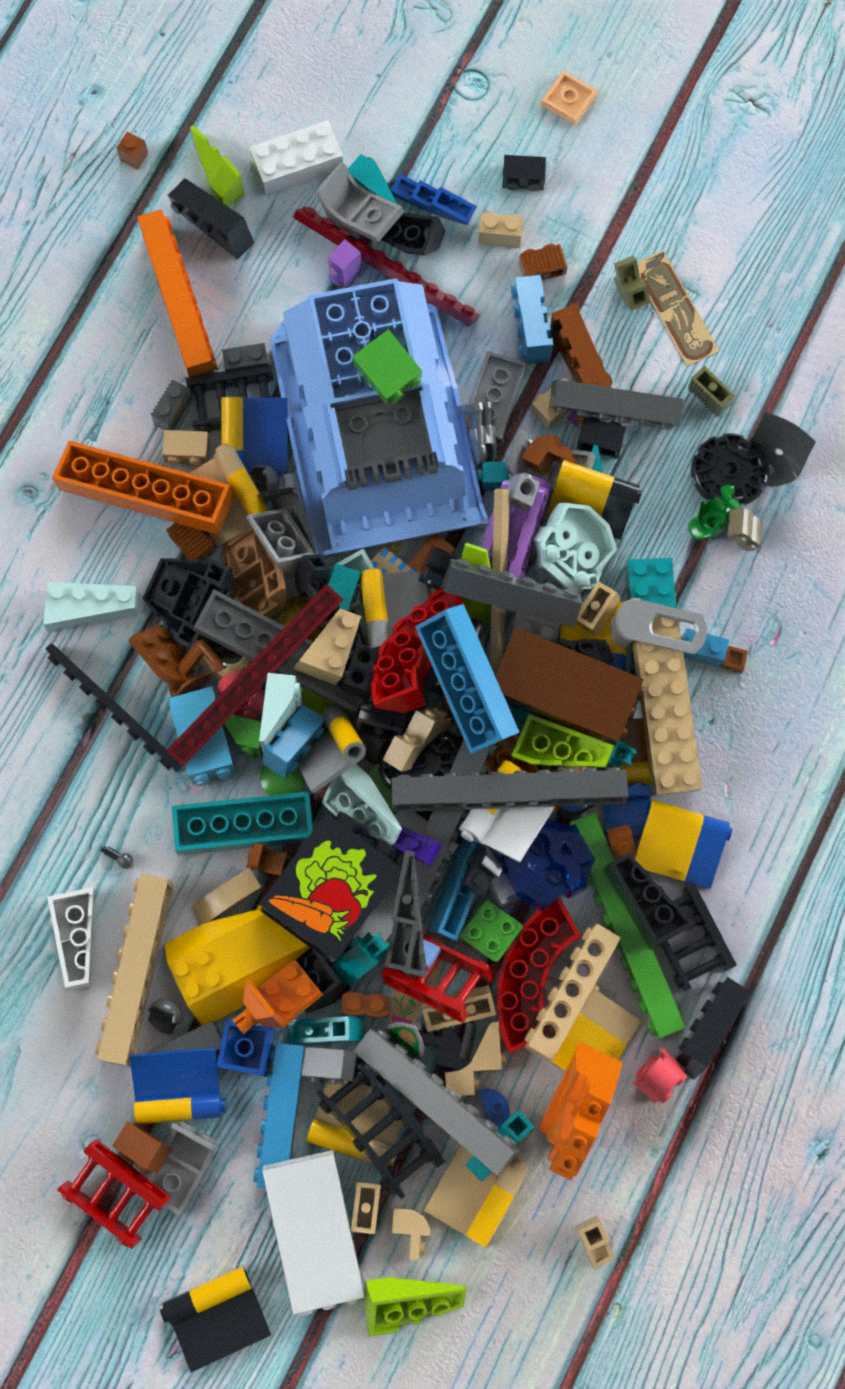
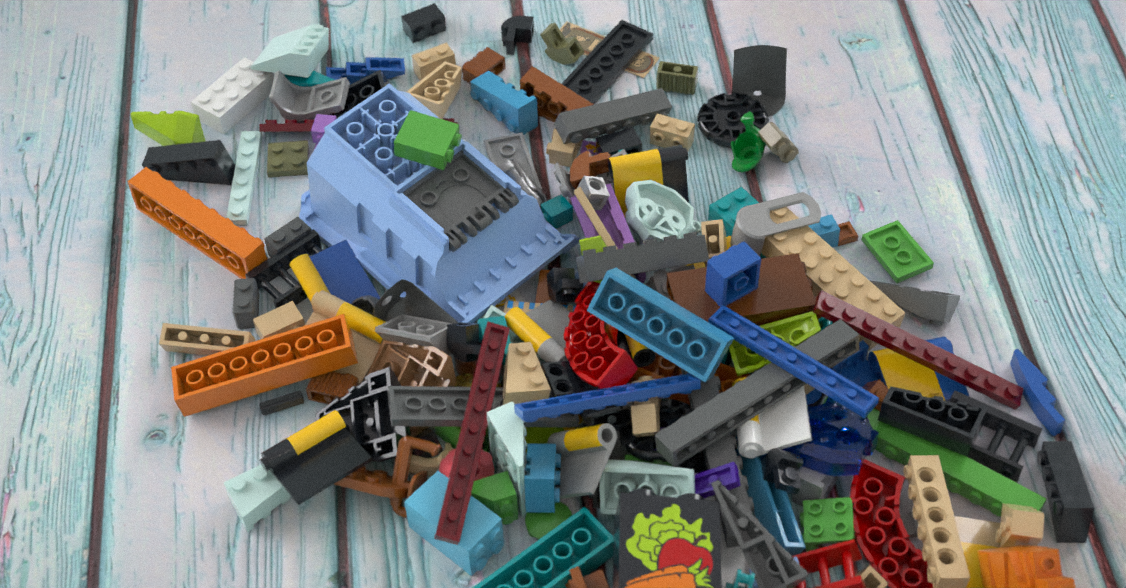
camera: 30 degrees left, 25 degrees down
black plate [45,643,182,772] -> none
dark orange brick [116,131,148,170] -> none
coral brick [632,1048,687,1104] -> none
none -> tan brick [159,323,256,356]
none -> light aqua plate [226,131,263,225]
none -> light aqua slope [251,24,329,78]
none -> black axle [259,391,304,415]
none -> black door [259,410,372,505]
none -> olive plate [267,140,309,178]
none -> tan wedge [407,62,462,119]
none -> black brick [501,16,534,55]
none -> blue plate [514,373,701,422]
none -> black plate [561,20,653,104]
none -> tan brick [650,114,695,152]
none -> blue brick [705,241,761,307]
none -> blue tile [709,305,879,418]
none -> dark red plate [813,290,1023,410]
none -> bright green plate [861,220,934,284]
none -> dark grey wedge [869,280,960,325]
none -> tan wedge [995,503,1044,548]
none -> blue slope [1010,348,1065,437]

